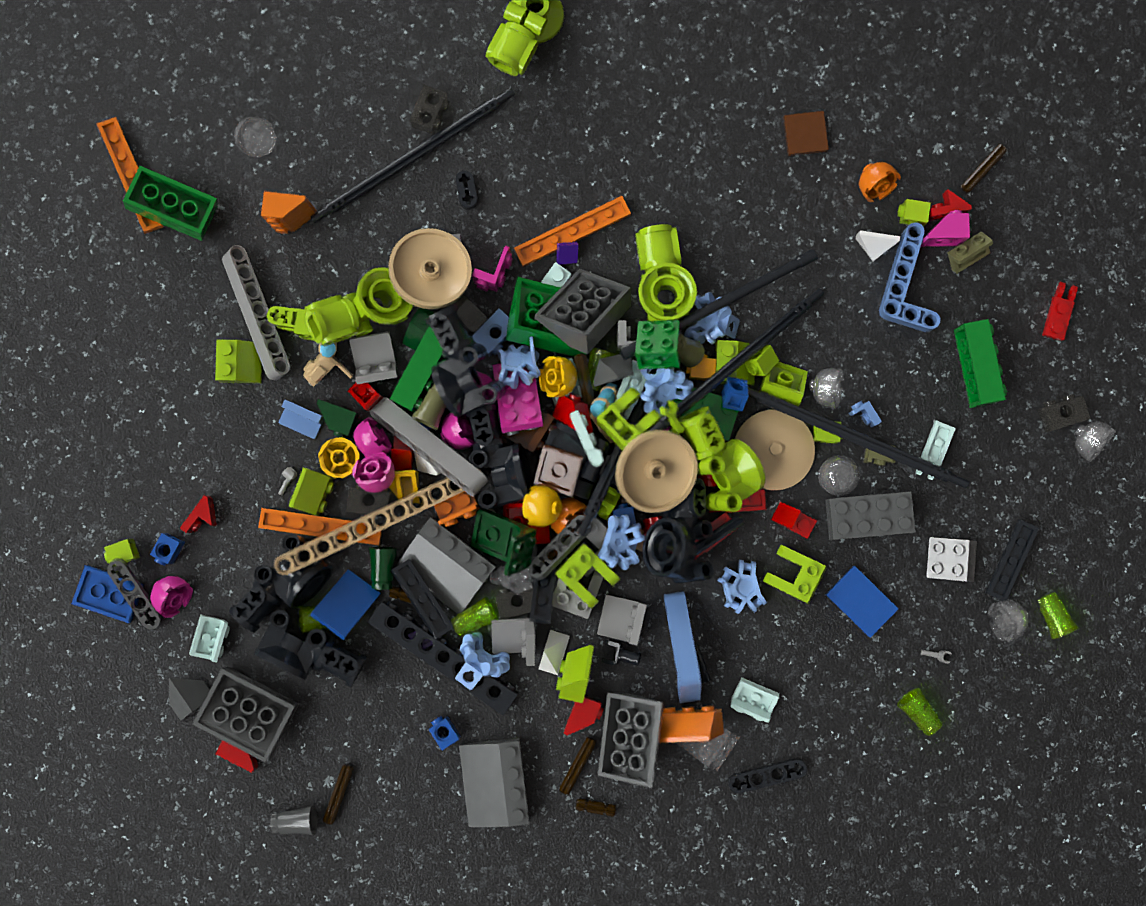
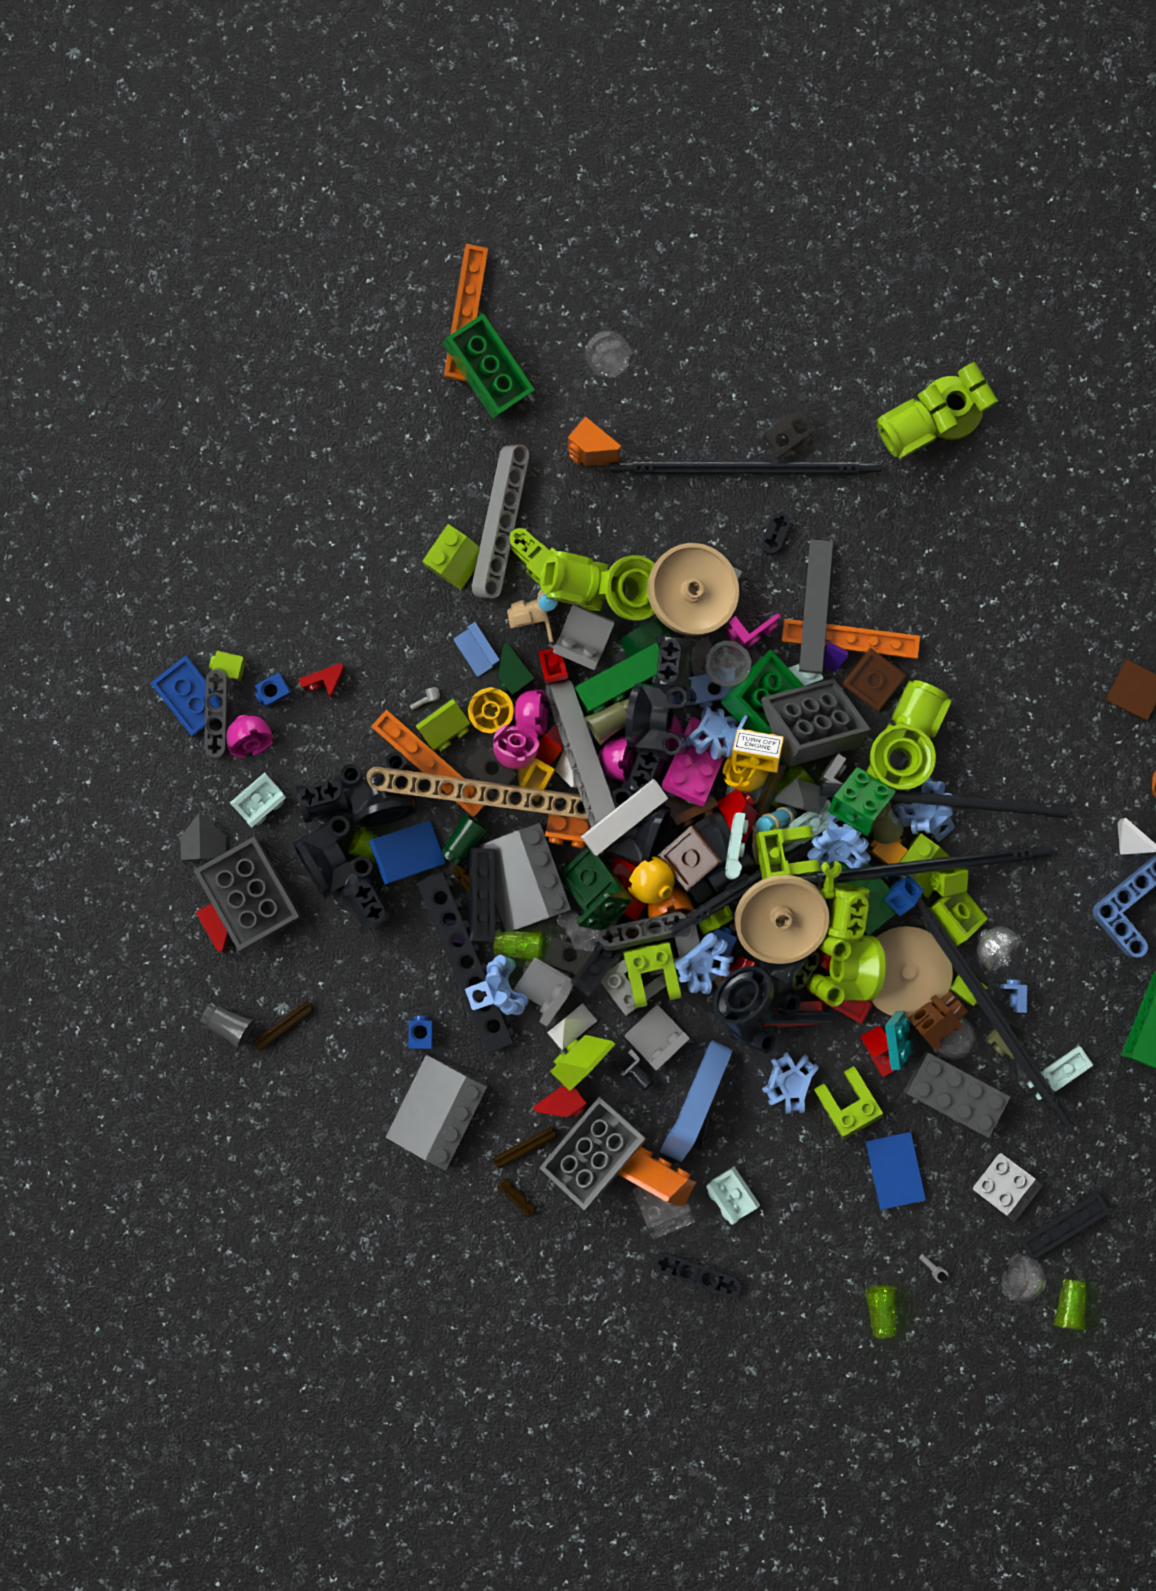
camera: 30 degrees right, 0 degrees up
none -> white tile [581,779,668,856]
none -> clear cylinder [705,641,751,687]
none -> brick [731,729,784,773]
none -> dark grey tile [799,539,833,674]
none -> reddish brown tile [842,647,907,712]
none -> teal plate [885,1011,913,1070]
none -> reddish brown hips [908,991,968,1051]

